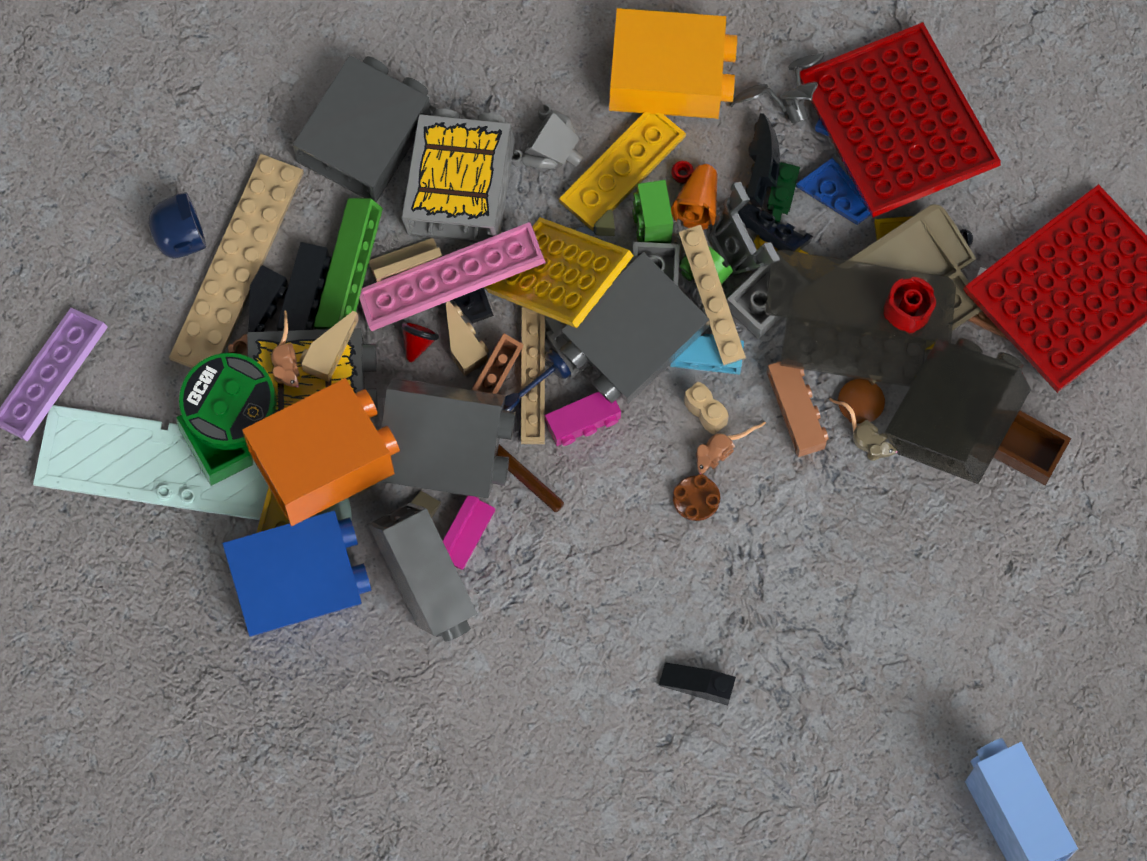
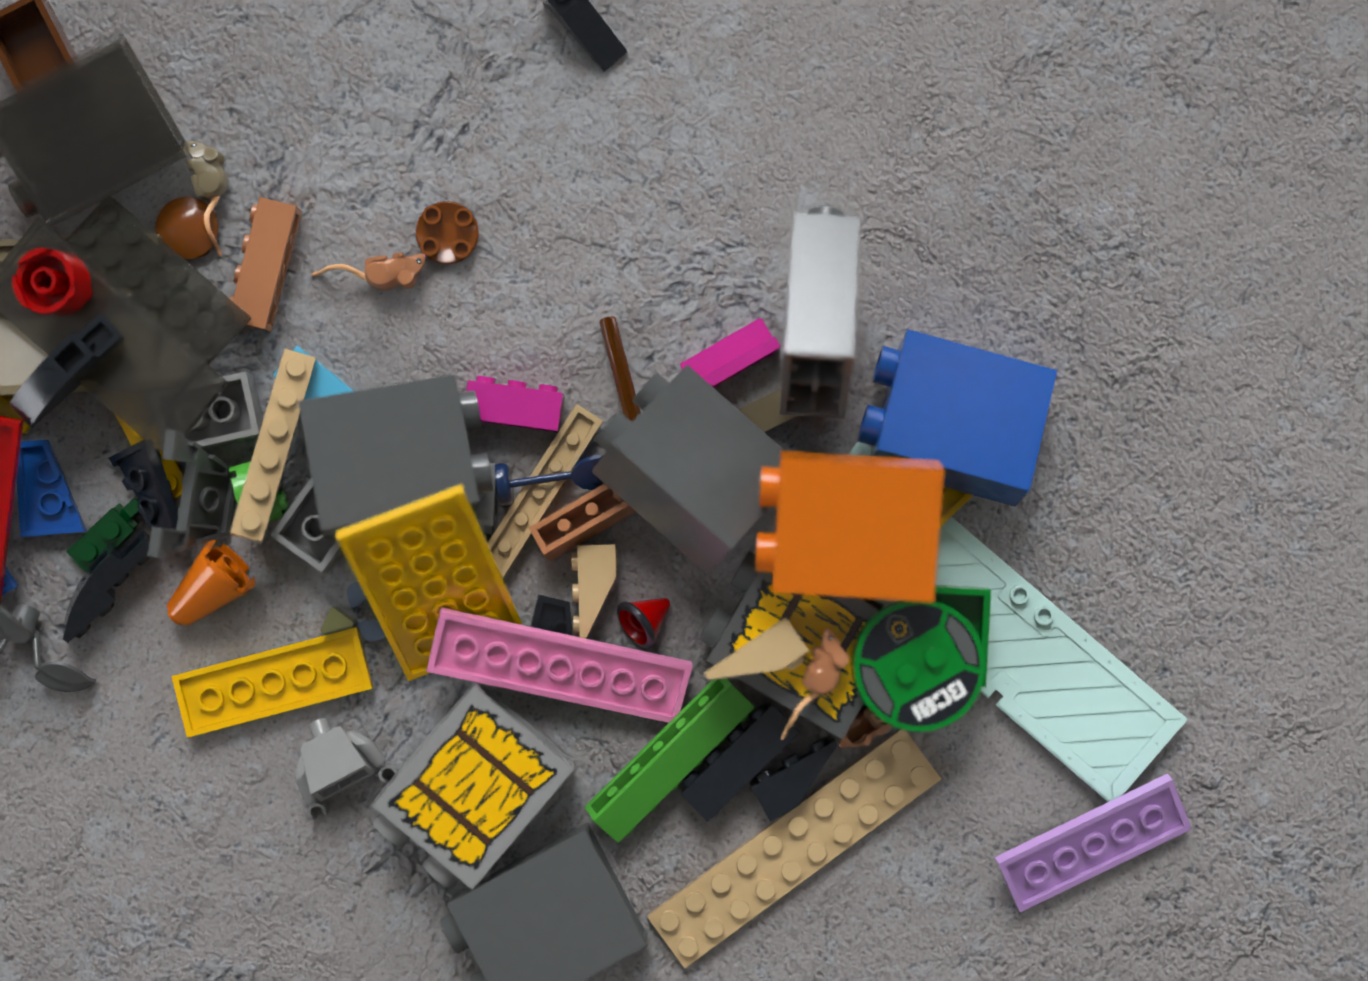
camera: 145 degrees left, 15 degrees up
dark blue piece [149,192,206,259] -> none
tan panel [369,238,442,282] -> none
light orange brick [609,8,737,119] -> none
bright green brick [632,180,673,244] -> none
red plate [671,161,694,183] -> none
tan brick [684,382,729,435] -> none
none -> black slope [9,313,126,428]

